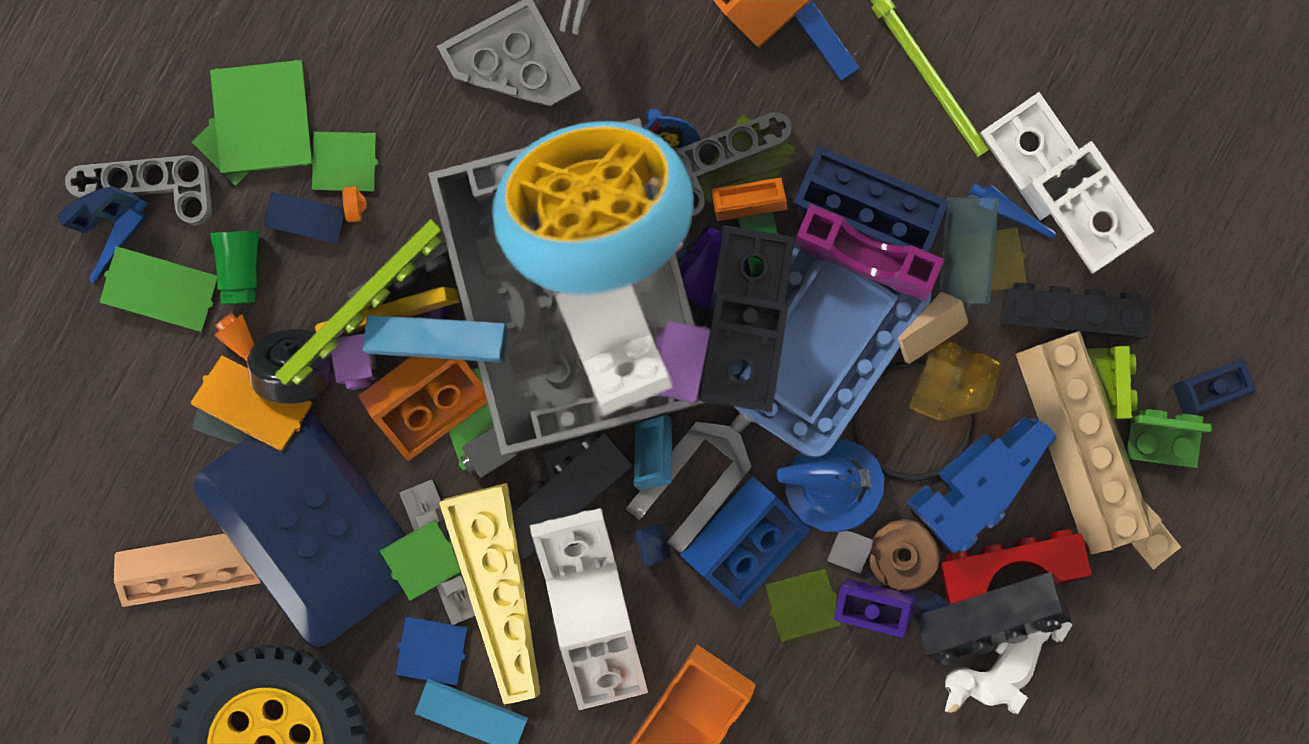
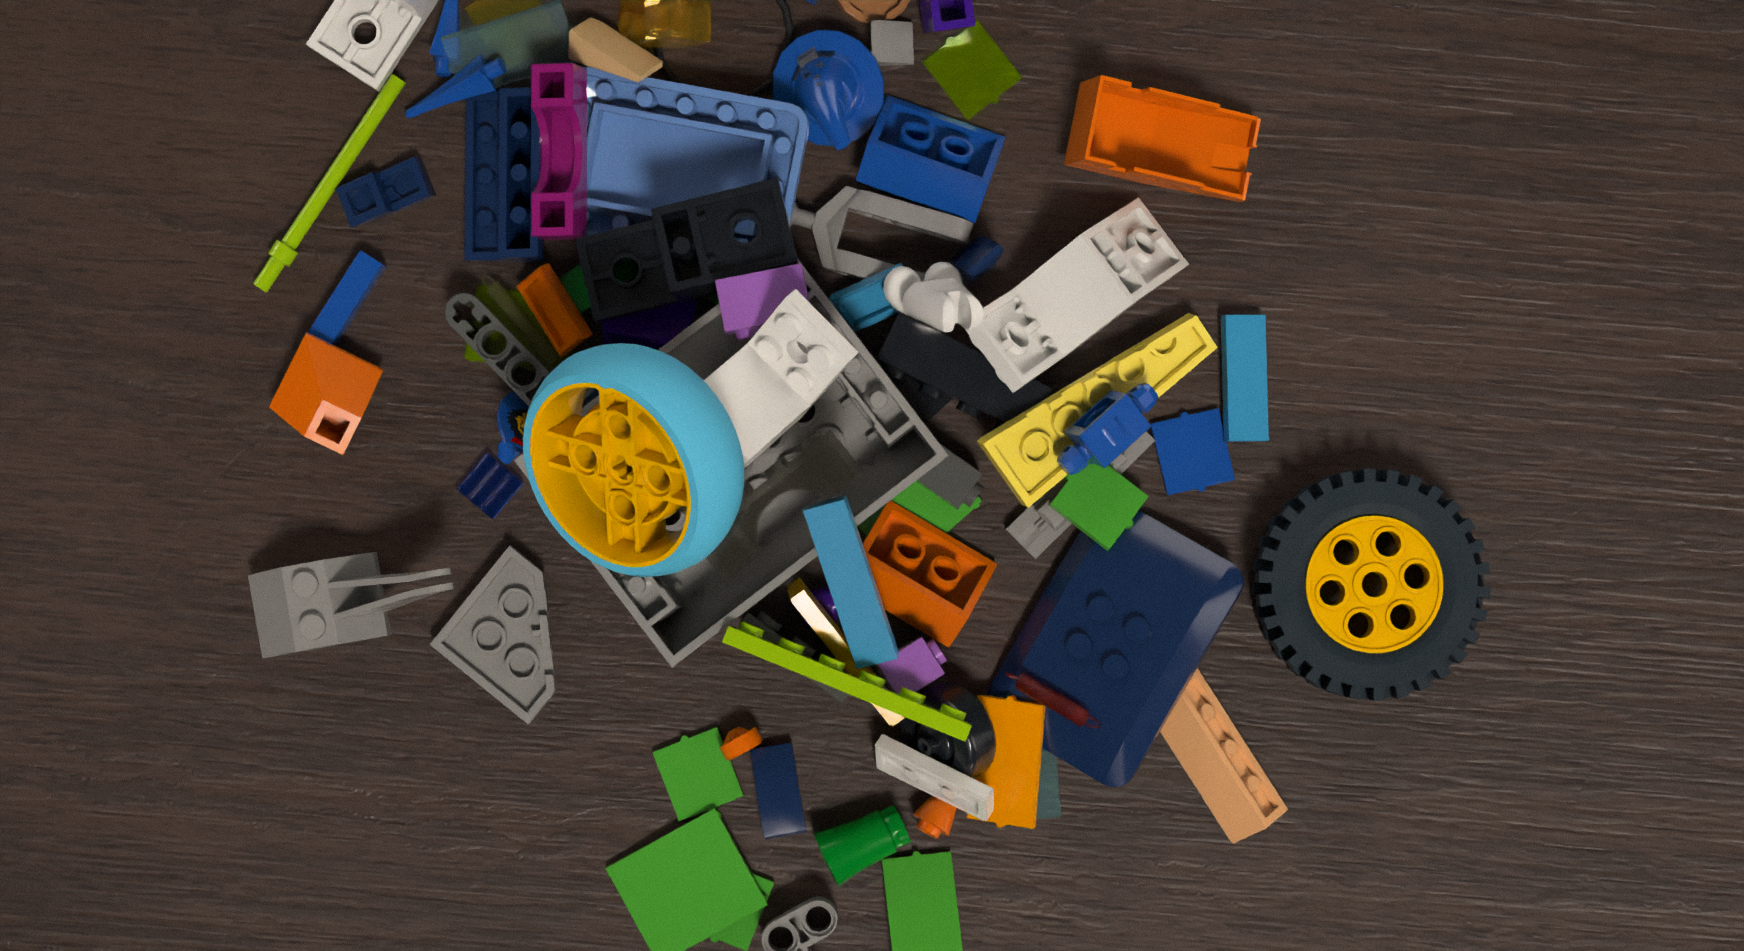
camera: 110 degrees left, 0 degrees up
none -> dark blue slope [336,156,436,228]
none -> blue piece [405,54,507,118]
none -> clear blue piece [456,452,524,519]
none -> white tile [875,734,994,821]
none -> white piece [883,262,984,332]
none -> clear red piece [1005,672,1101,728]
none -> blue piece [1057,383,1158,475]

